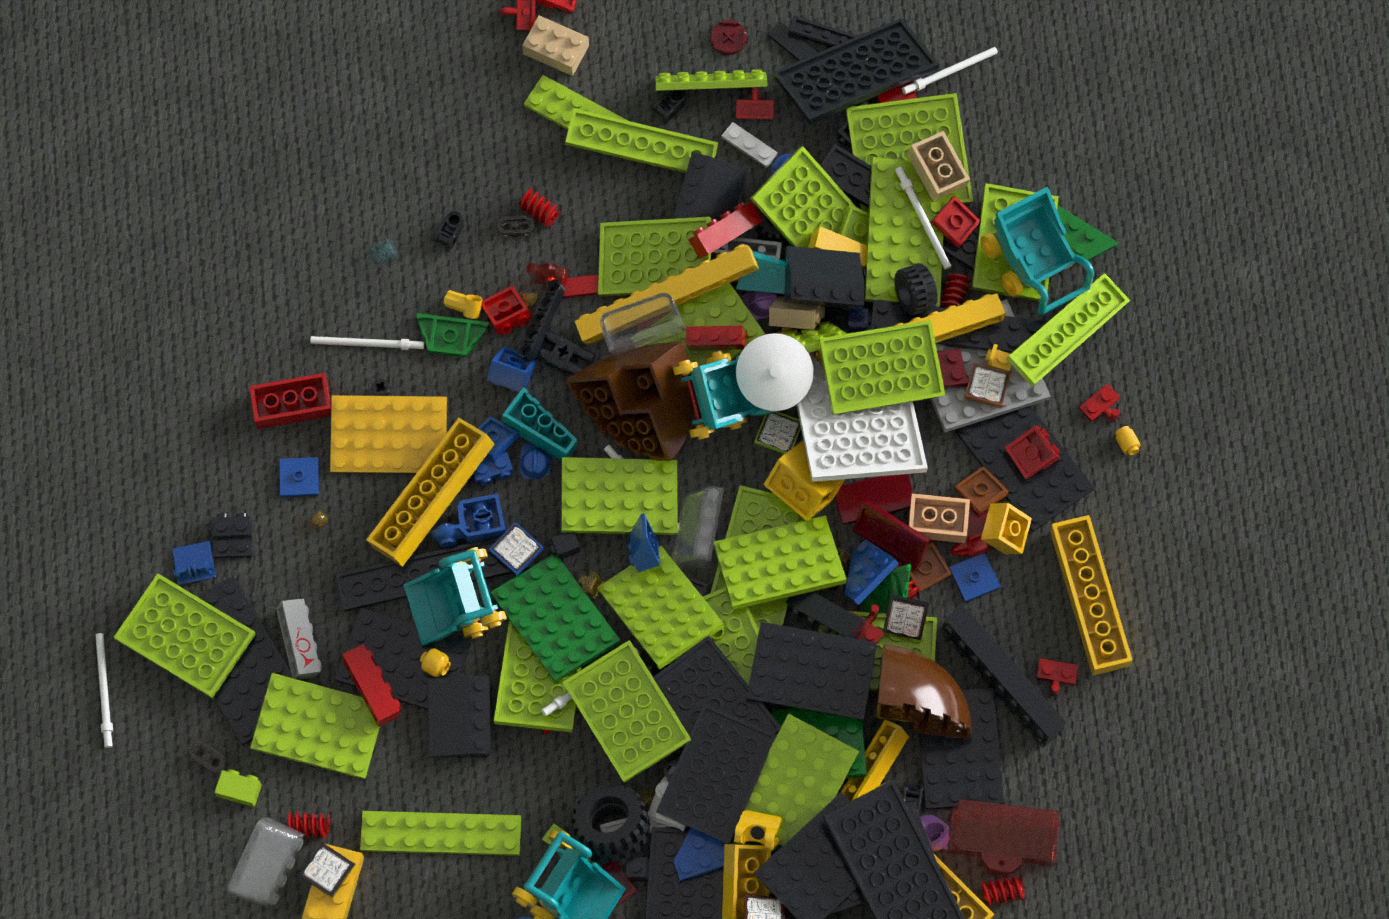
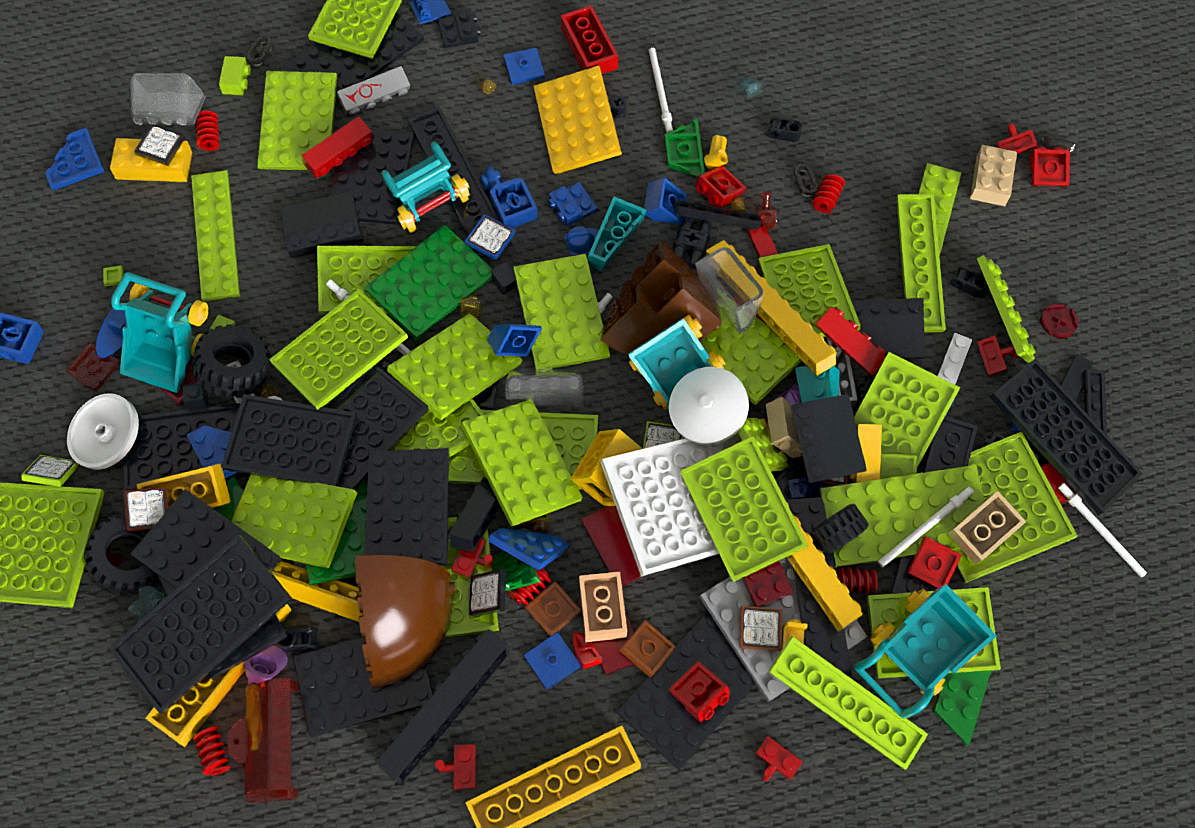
camera: 75 degrees right, 5 degrees down
yellow brick [366,418,495,567] -> none
yellow head [420,648,450,677] -> none
blue tile [477,416,519,461] -> none
red brick [686,326,747,350] -> none
yellow piece [734,810,782,850] -> none
dark red tile [853,500,930,570] -> none
yellow brick [981,503,1032,554] -> none
yellow brick [1115,426,1141,456] -> none

